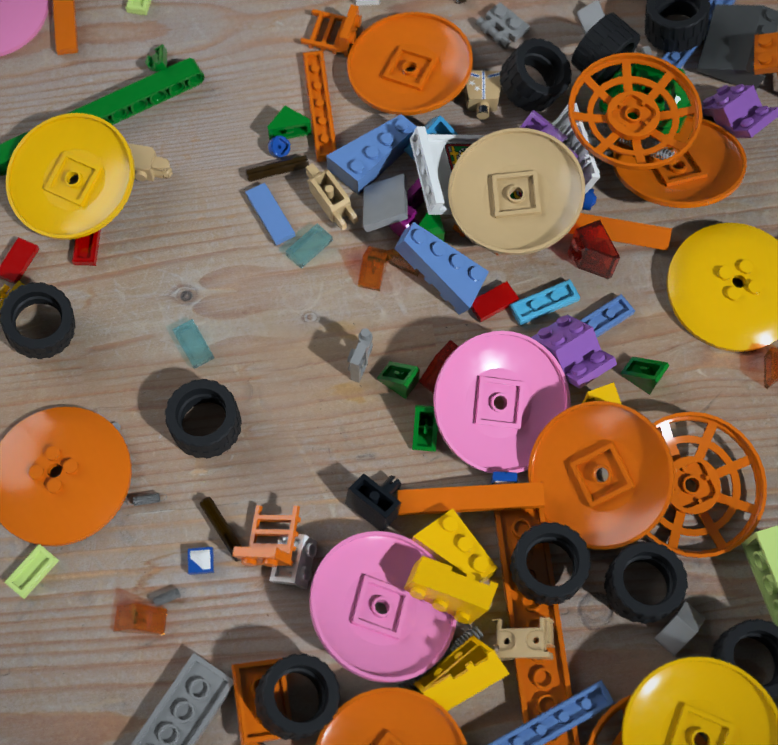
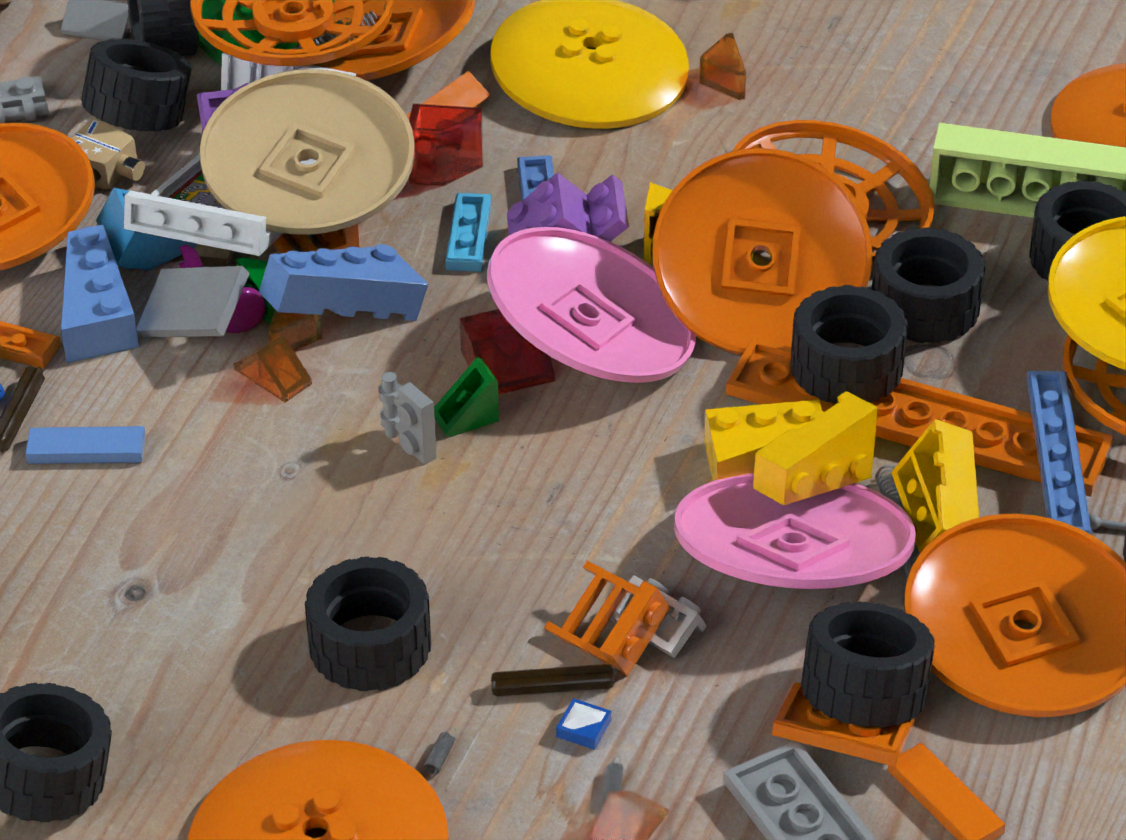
camera: 60 degrees left, 25 degrees down
clear light blue tile [172,319,214,369] -> none
clear light blue tile [285,223,333,268] -> none
tan hinge [306,163,359,231] -> none
black brick [345,473,401,531] -> none
orange tile [398,482,545,516] -> none
green slope [412,405,438,452] -> none
red tile [471,281,519,323] -> none
blue tile [491,471,517,485] -> none
tan piece [491,617,555,661] -> none
green slope [620,356,670,395] -> none
light grey slope [654,601,706,656] -> none

